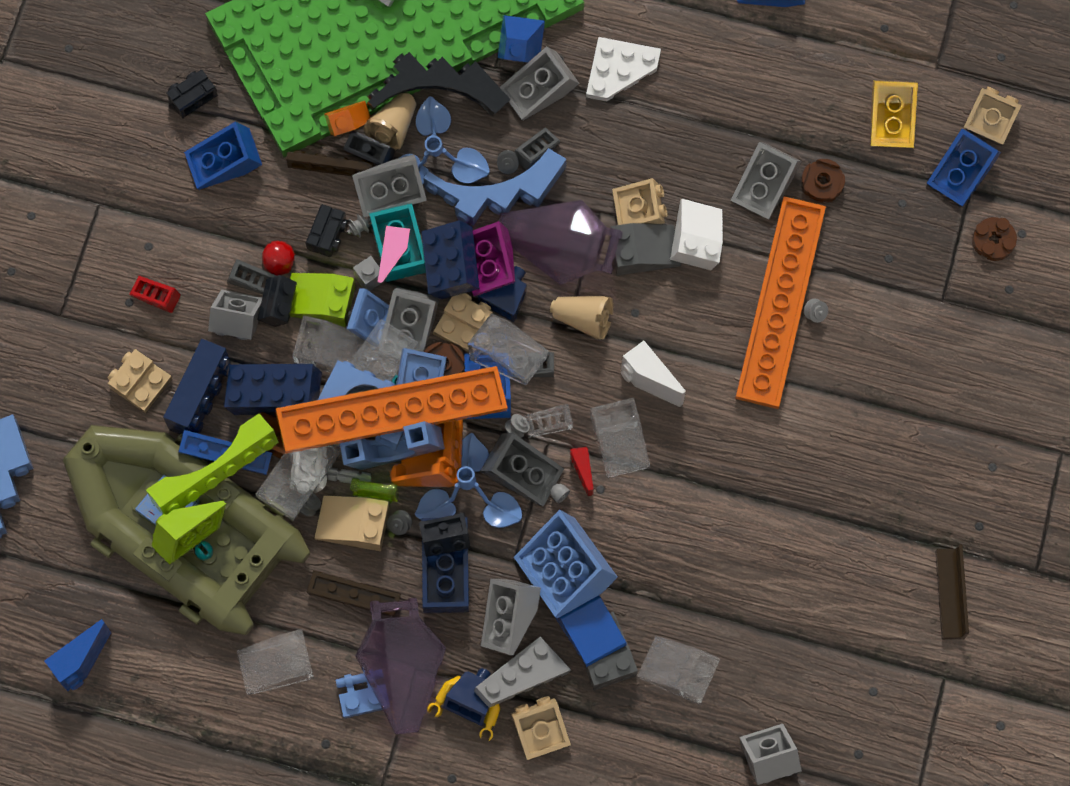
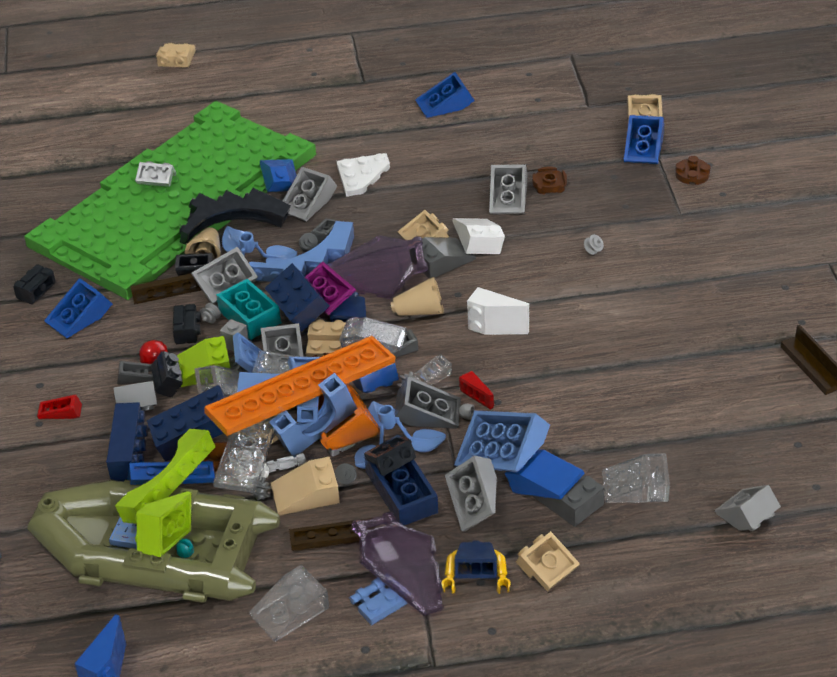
camera: 20 degrees left, 30 degrees down
tan plate [108,349,172,413] -> none
orange slope [324,100,371,136] -> none
clear neon green plate [350,477,399,504] -> none
bright pink sticker [378,226,410,283] -> none
light grey wing [474,637,571,708] -> none
clear slope [590,398,650,478] -> none
orange plate [735,196,826,409] -> none
yellow slope [871,80,918,148] -> none

